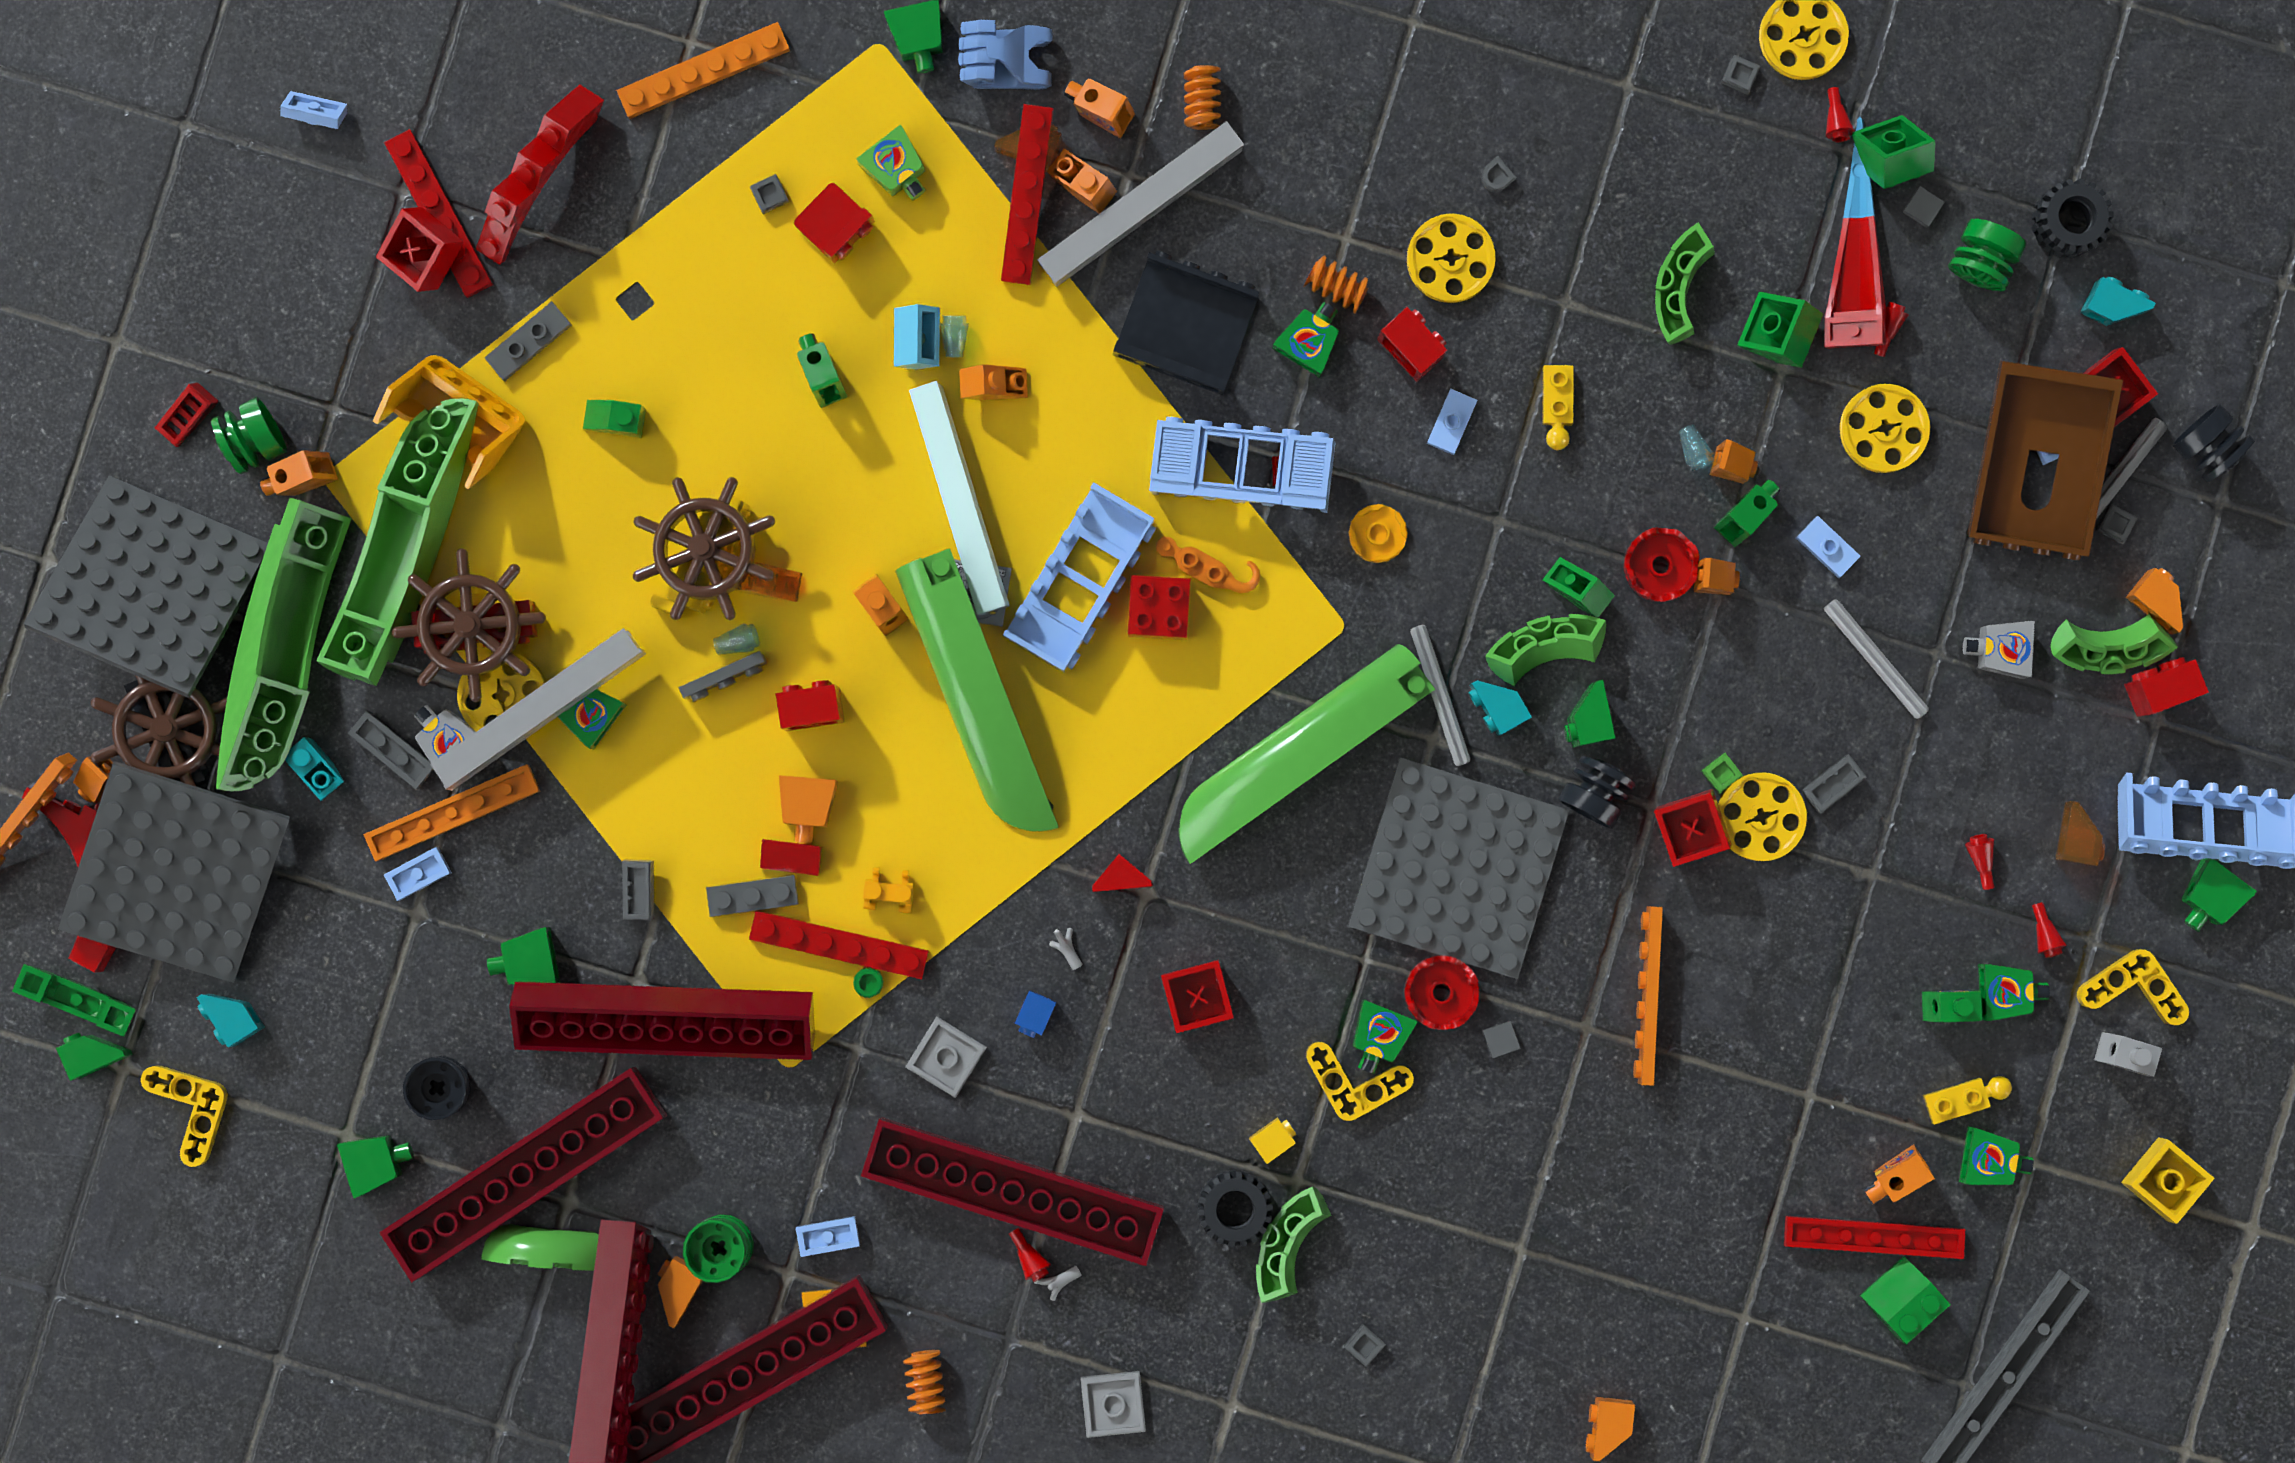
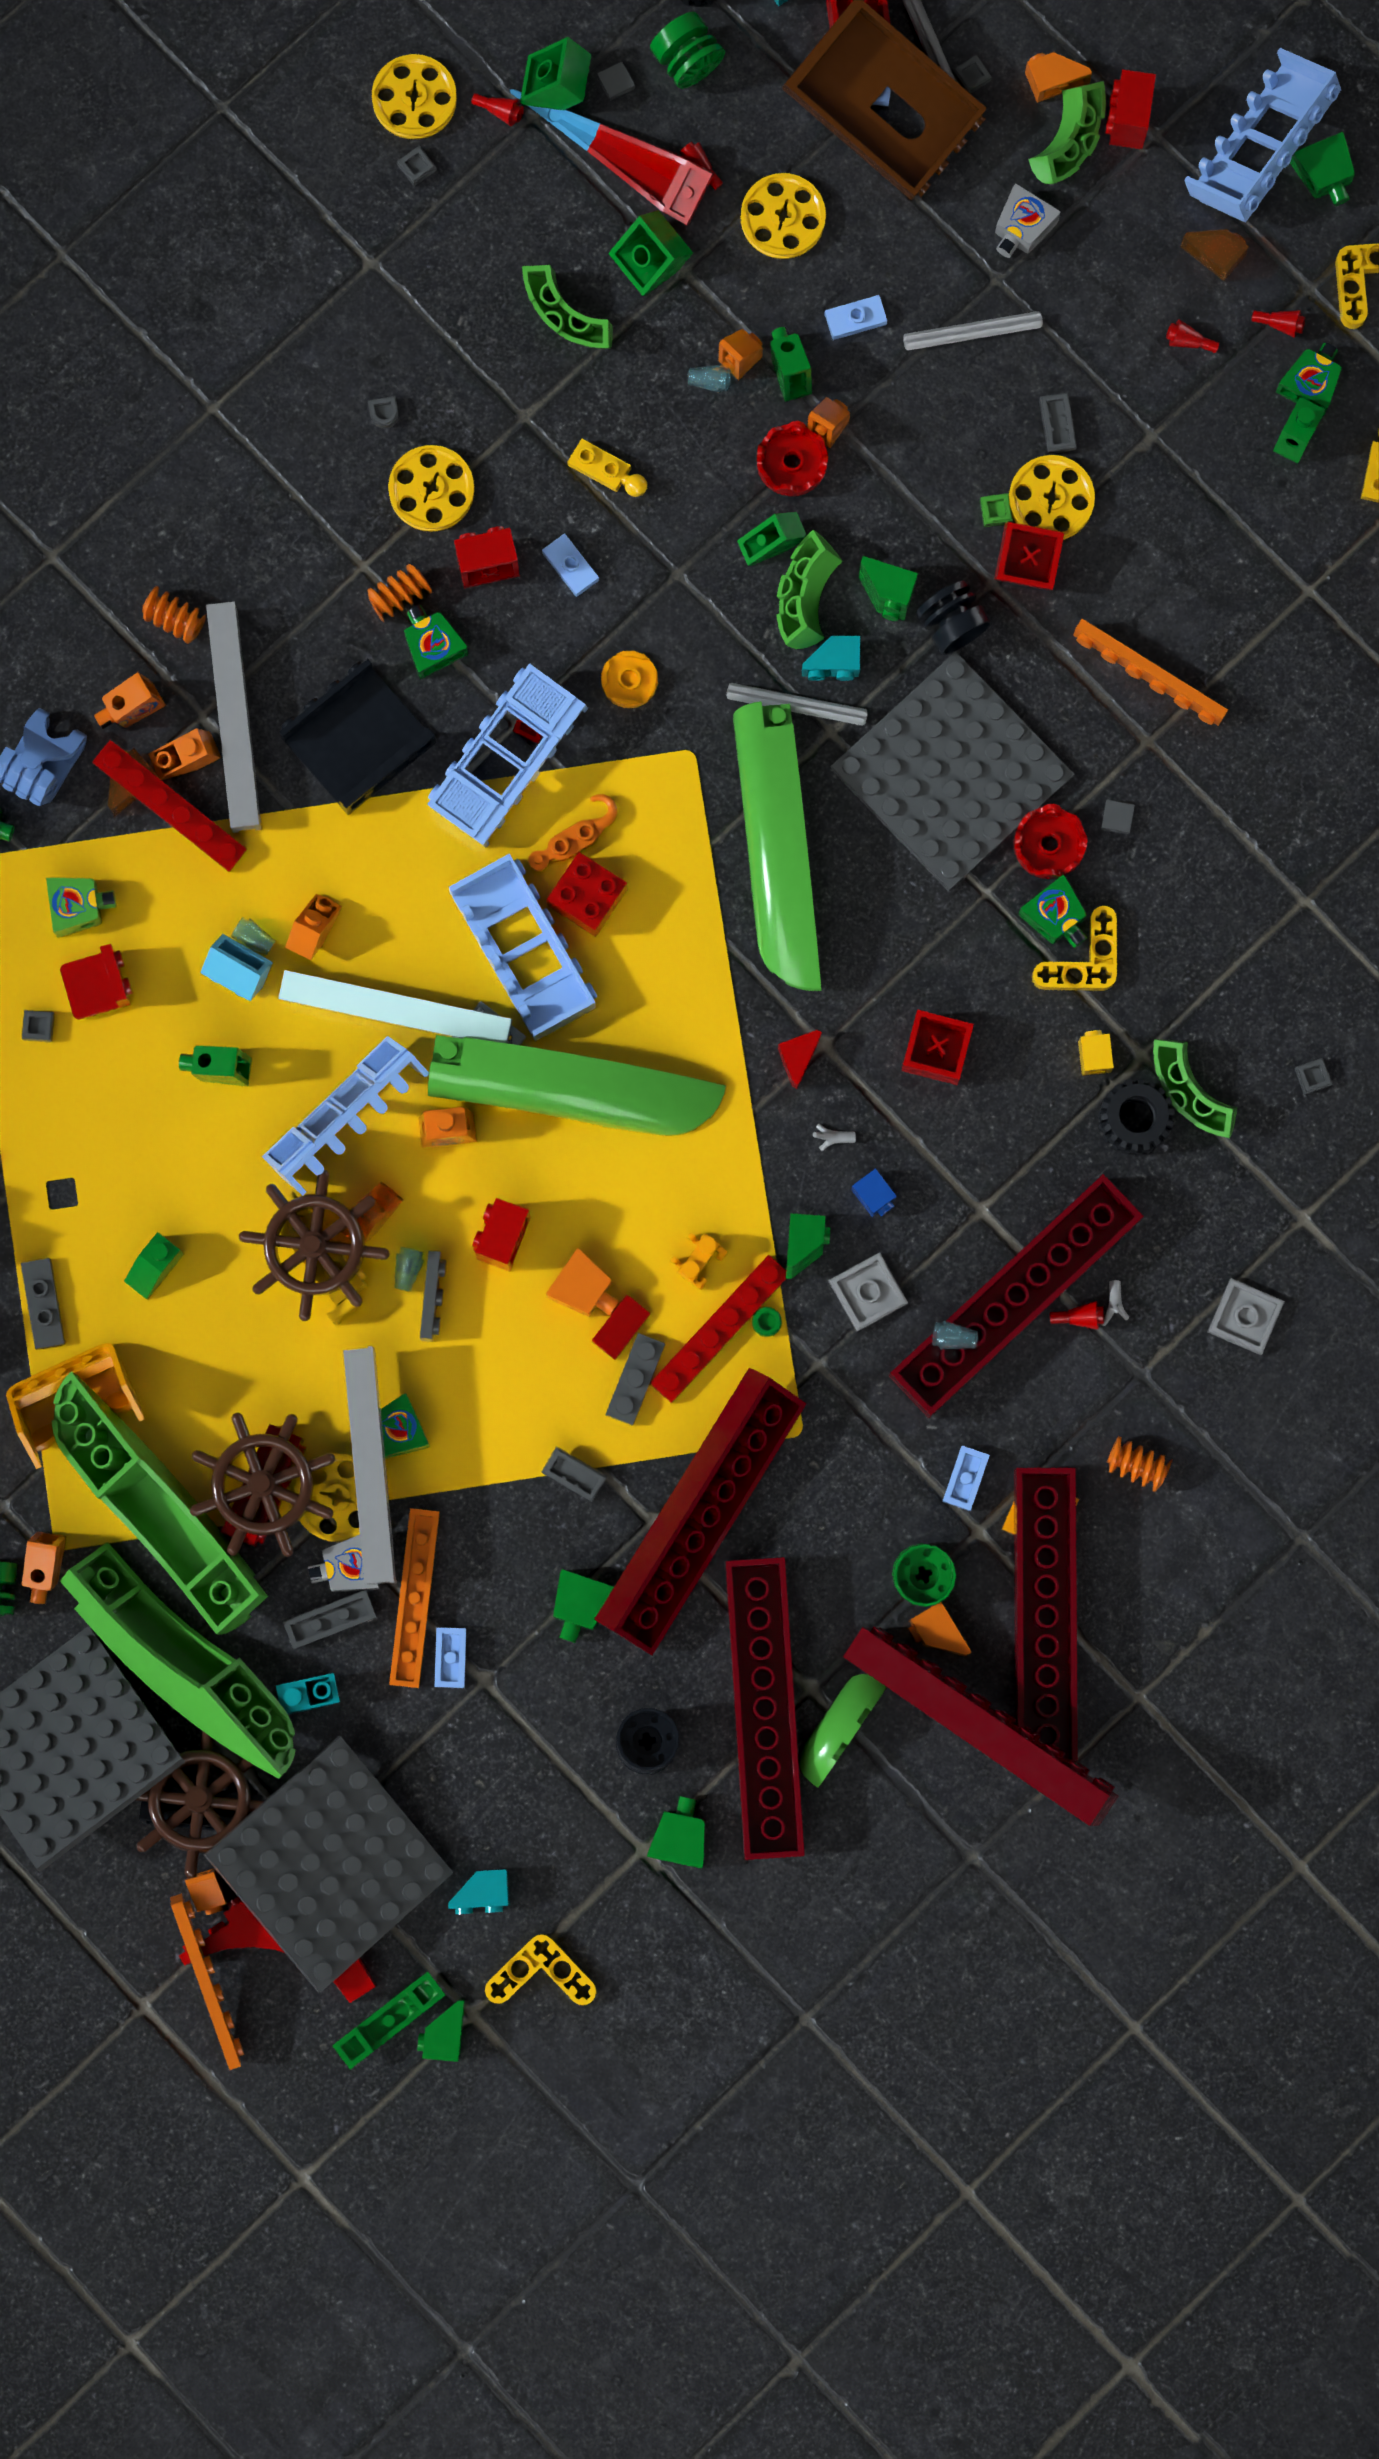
camera: 60 degrees left, 5 degrees down
none -> light blue window [262,1036,429,1196]
none -> green slope [786,1213,831,1279]
none -> clear light blue cone [933,1321,978,1350]

